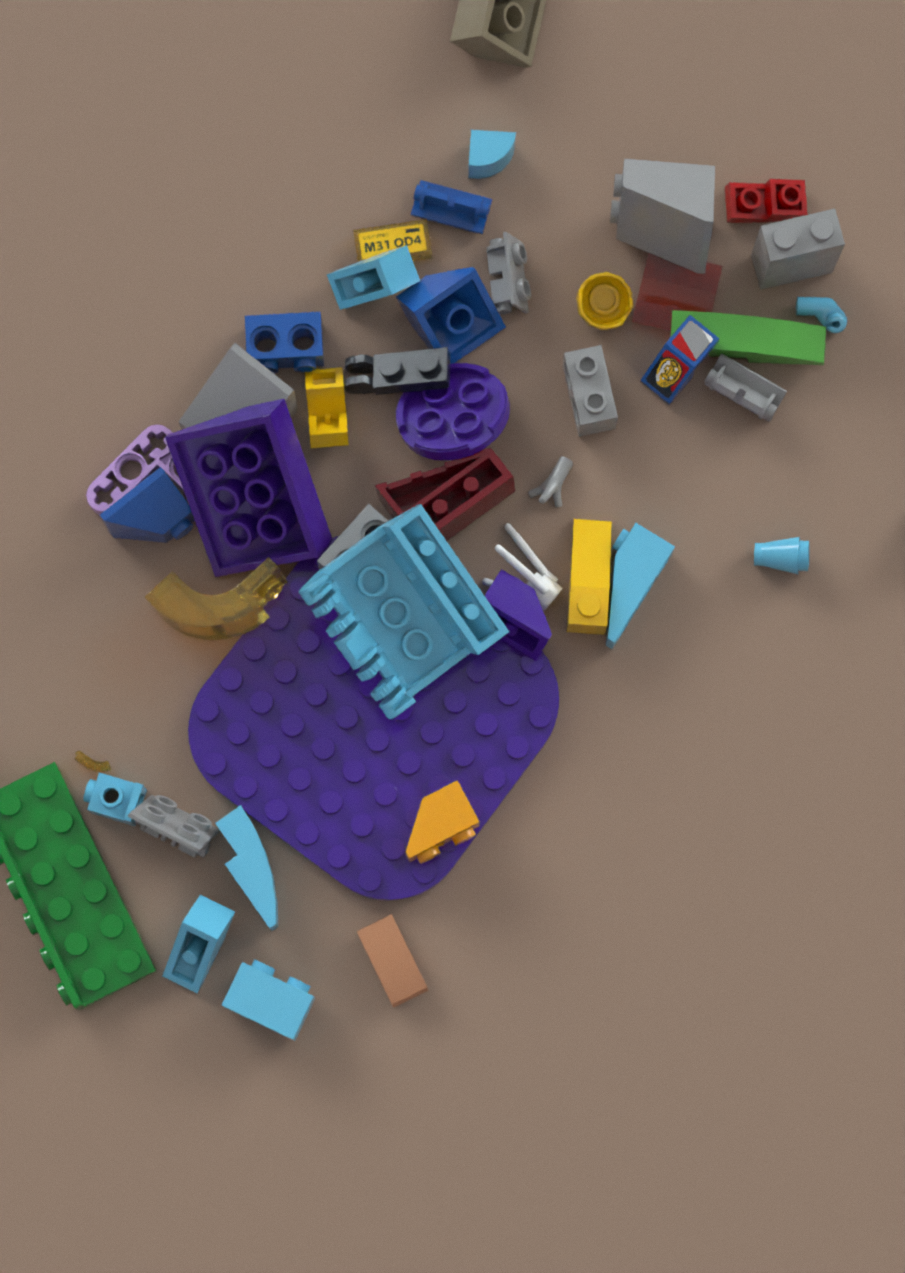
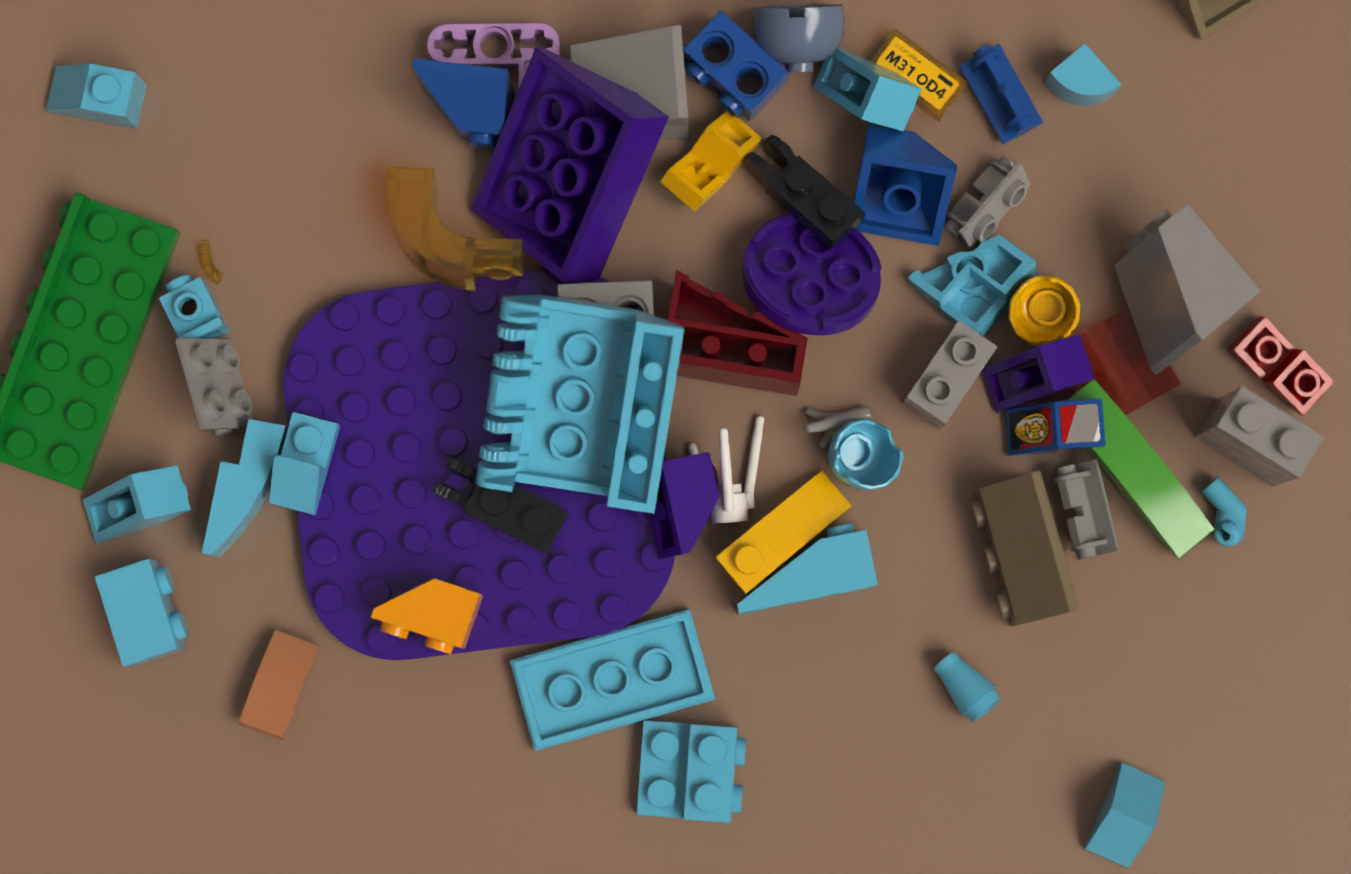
camera: 50 degrees right, 5 degrees up
none -> medium azure slope [269,412,340,516]
none -> black hinge [432,456,569,555]
none -> medium azure tile [510,609,715,751]
none -> medium azure plate [636,720,746,823]
none -> sand blue cylinder [752,4,845,72]
none -> medium azure hair [828,418,904,491]
none -> medium azure slope [908,235,1038,336]
none -> dark tan slope [970,470,1079,626]
none -> dark purple slope [982,335,1095,413]

